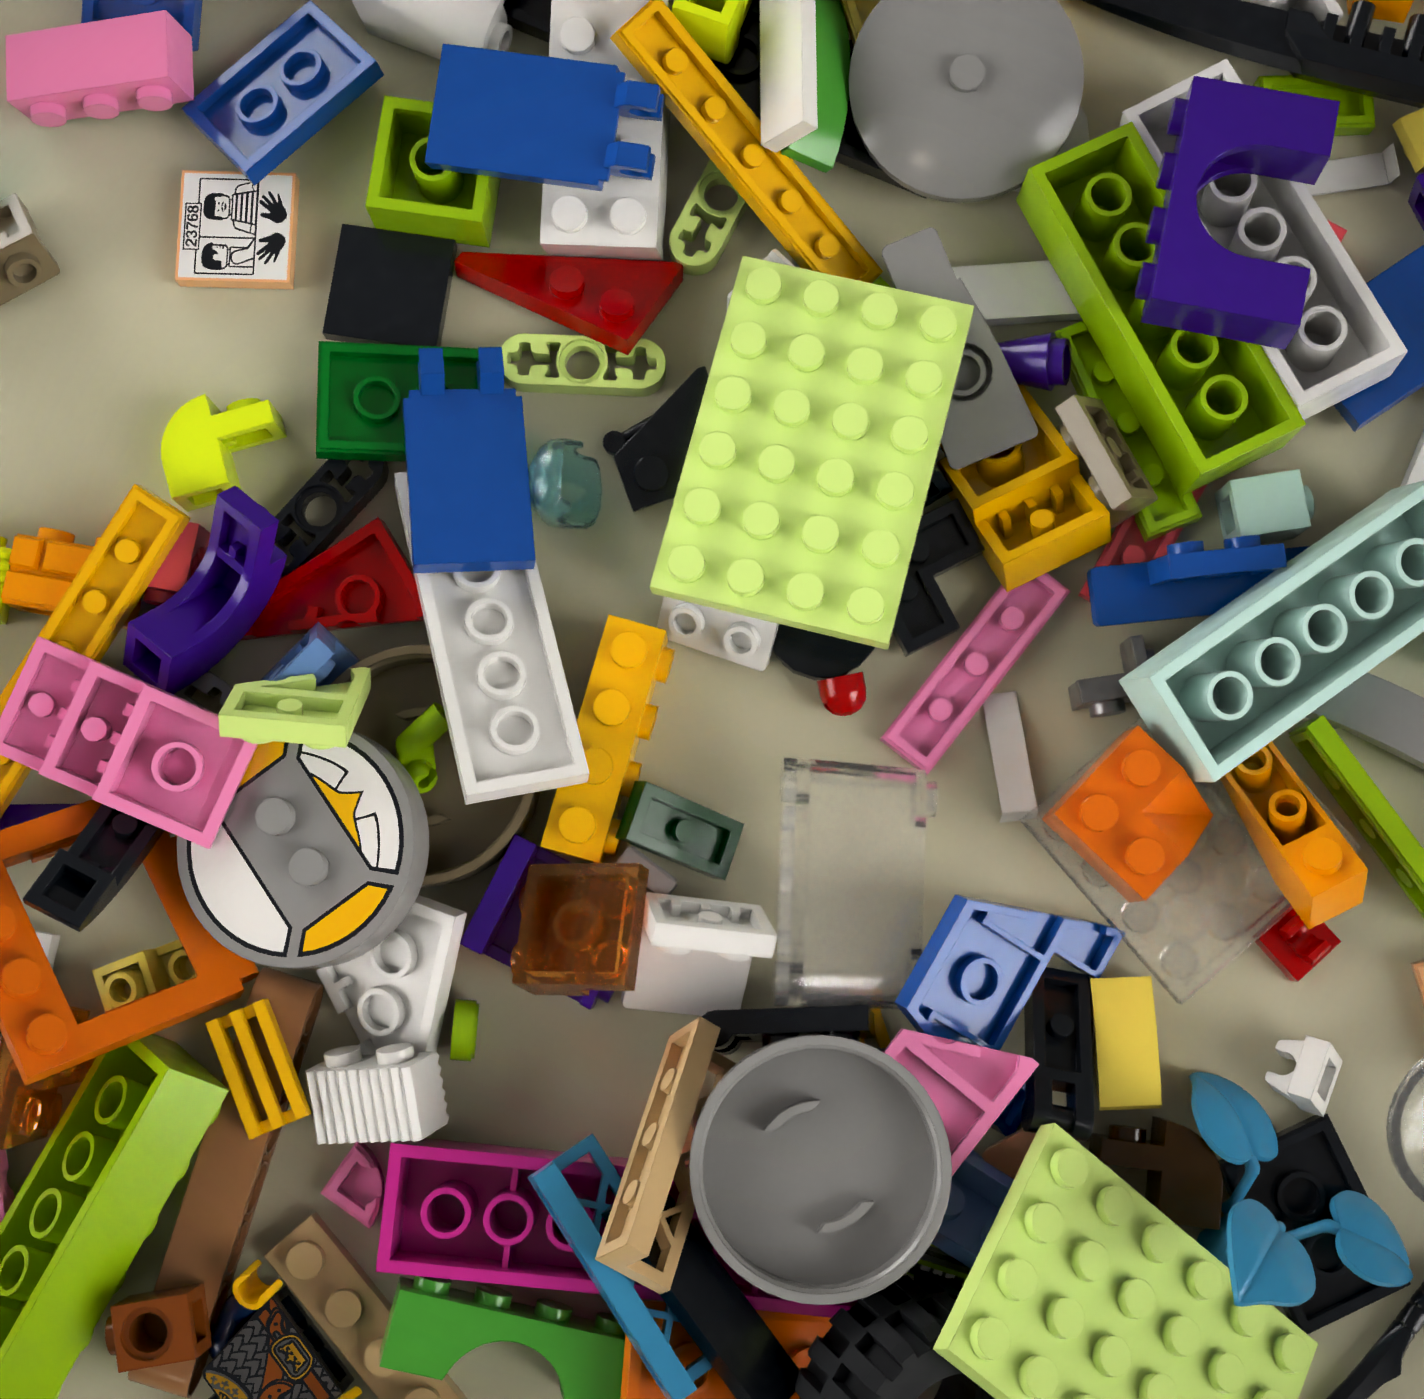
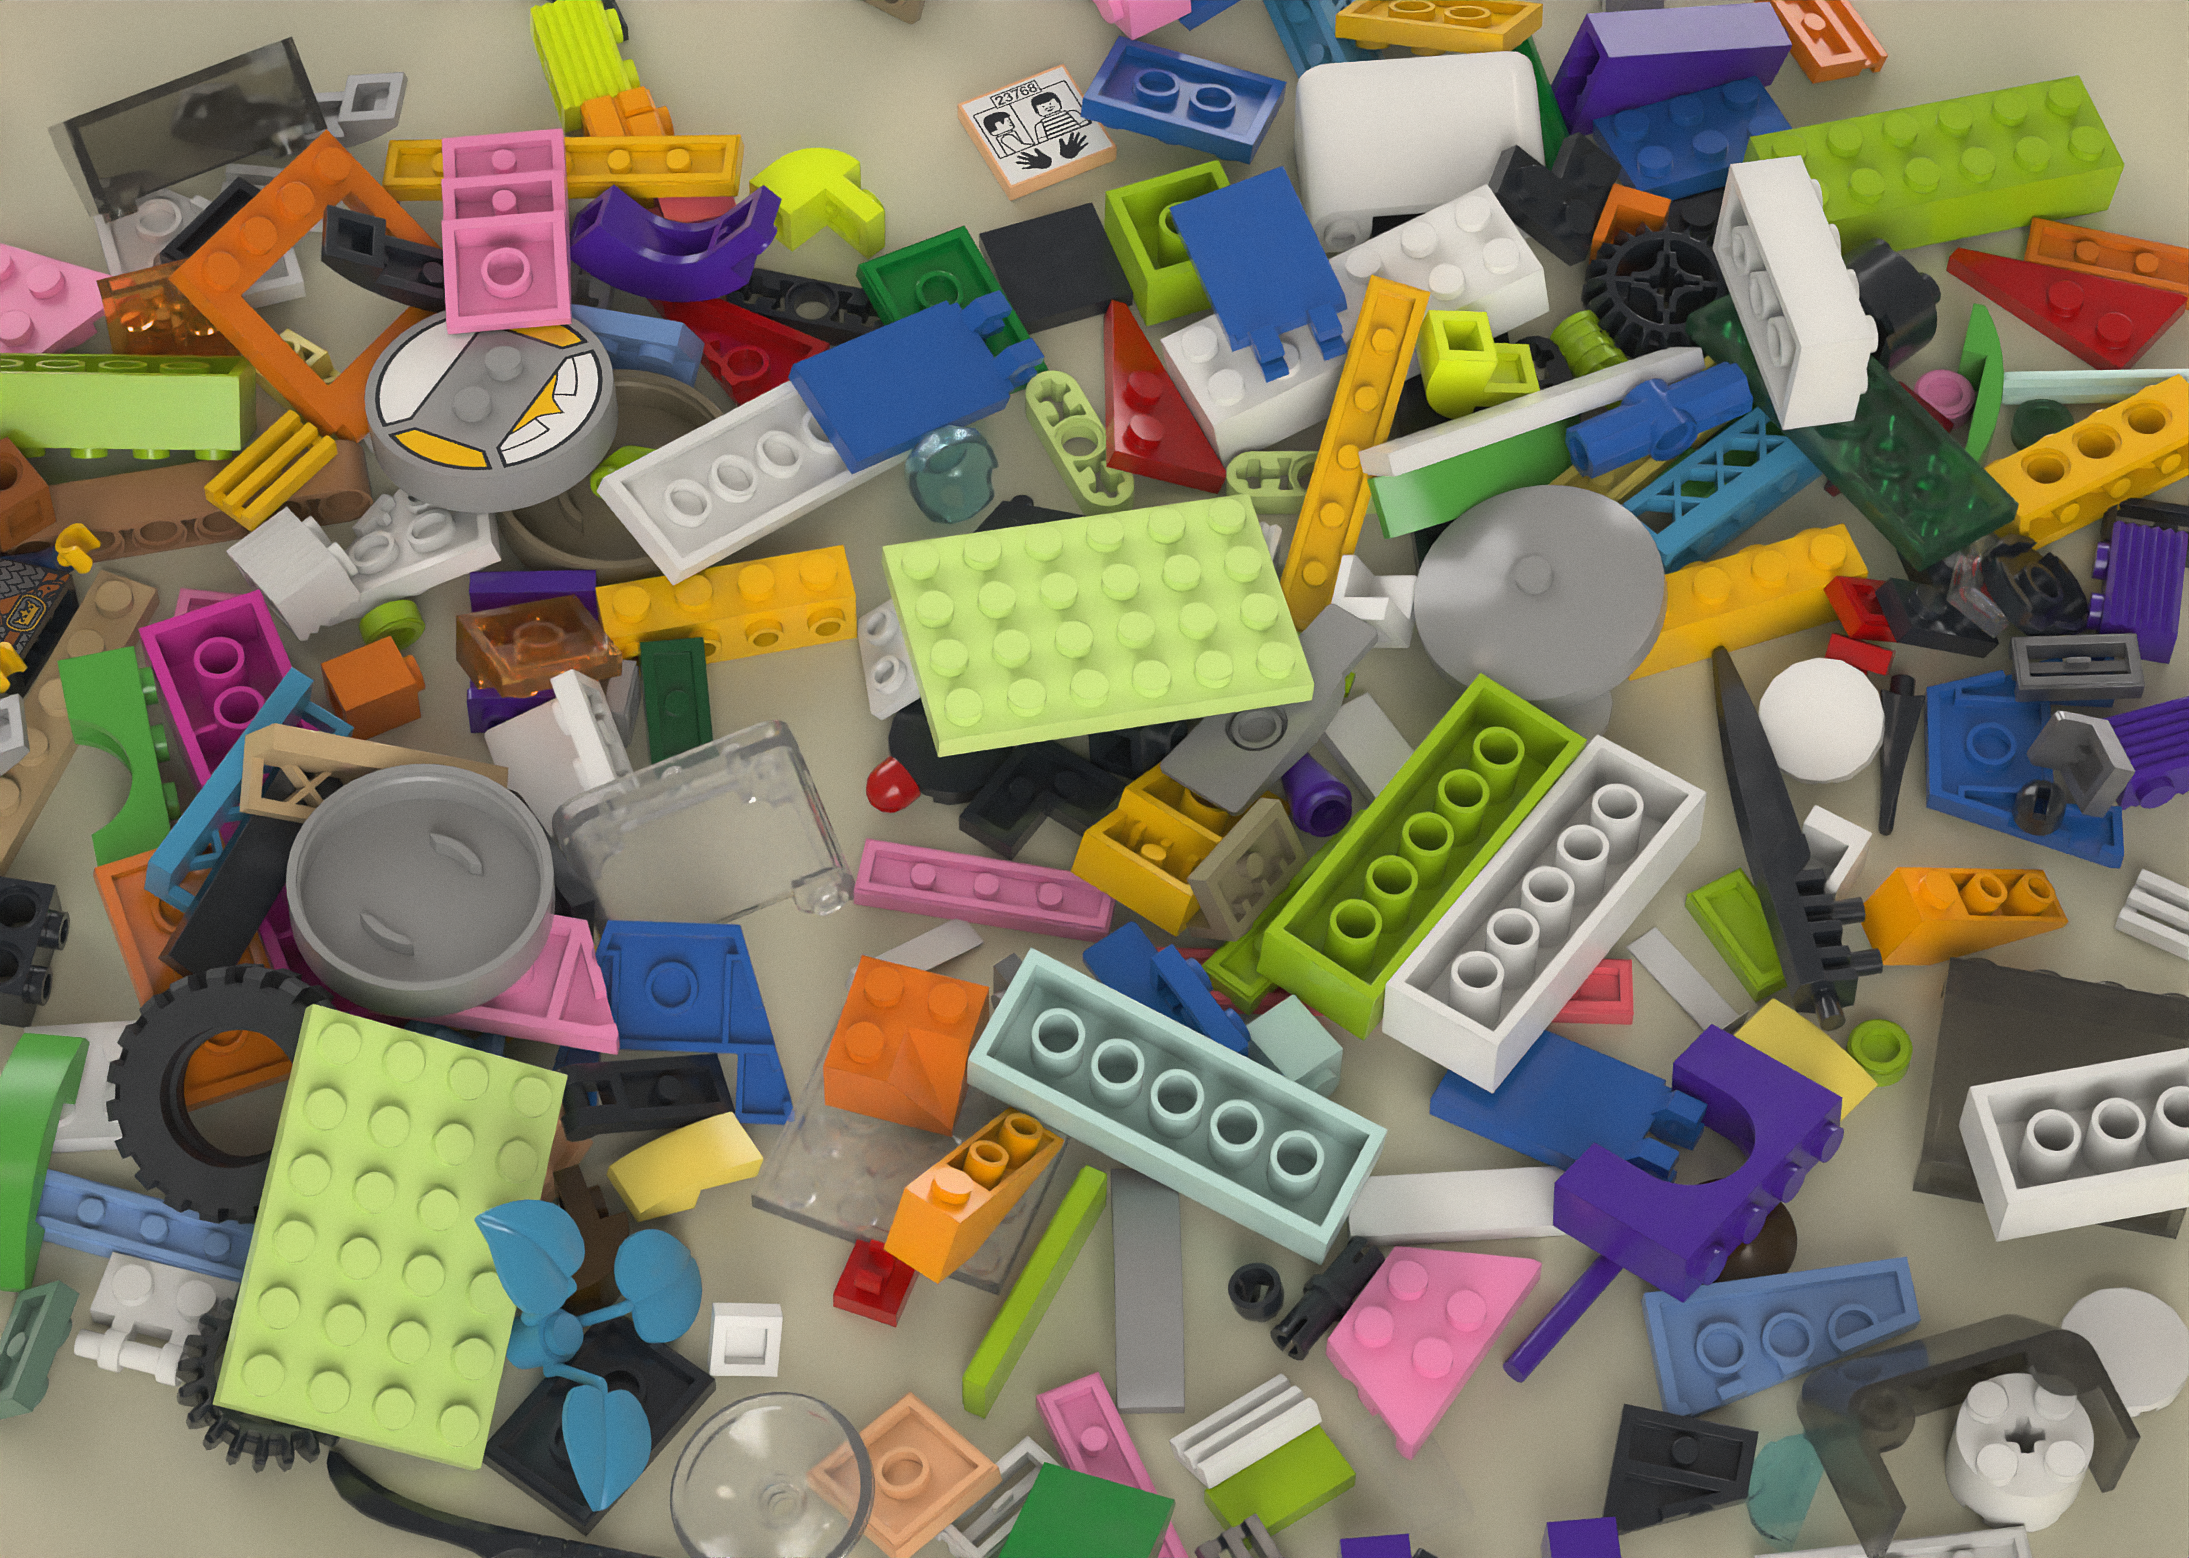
camera: 60 degrees right, 25 degrees down
yellowish green wing [218,667,371,750] -> none
dark purple arch [1135,76,1340,350] -> none
none -> orange brick [320,635,425,740]
none -> white panel [1331,555,1417,648]

